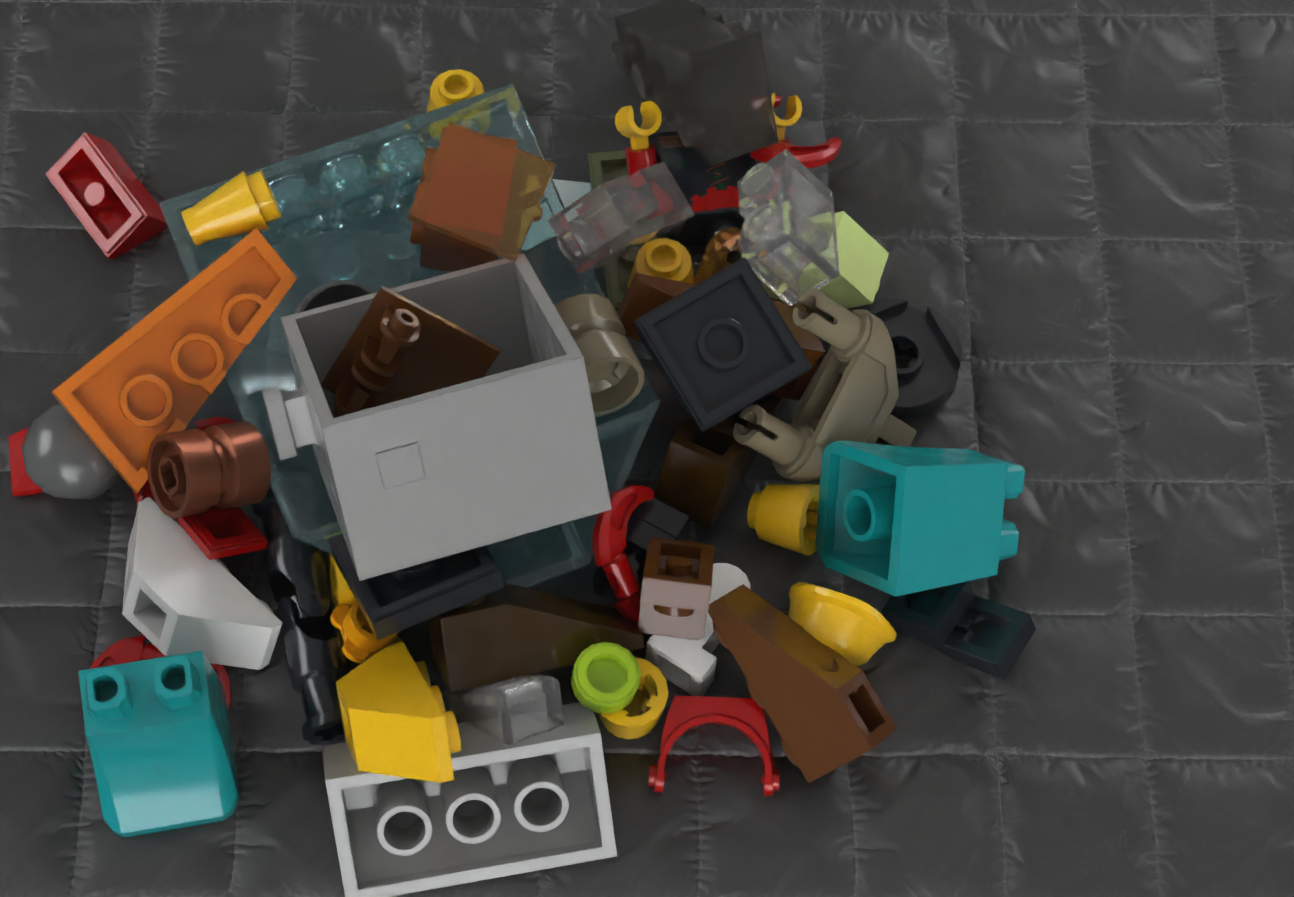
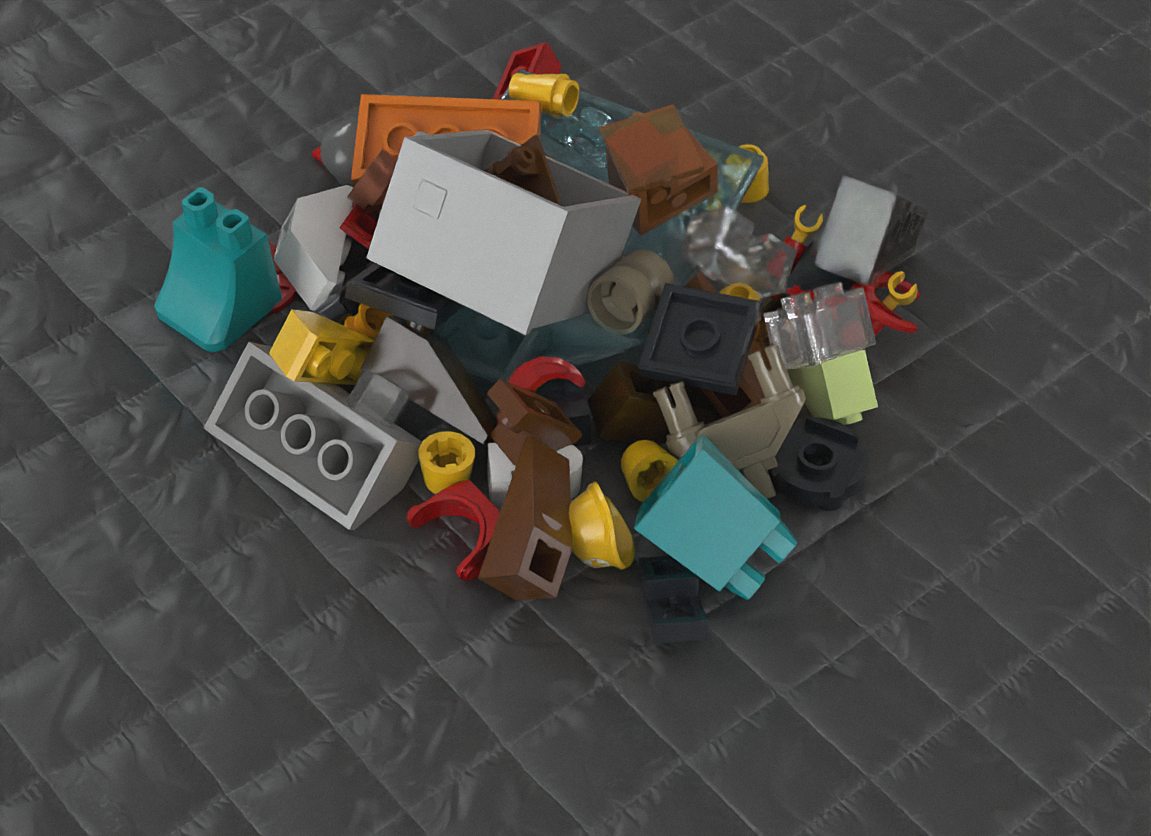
camera: 50 degrees right, 15 degrees down
lime tile [571,642,641,714] -> none

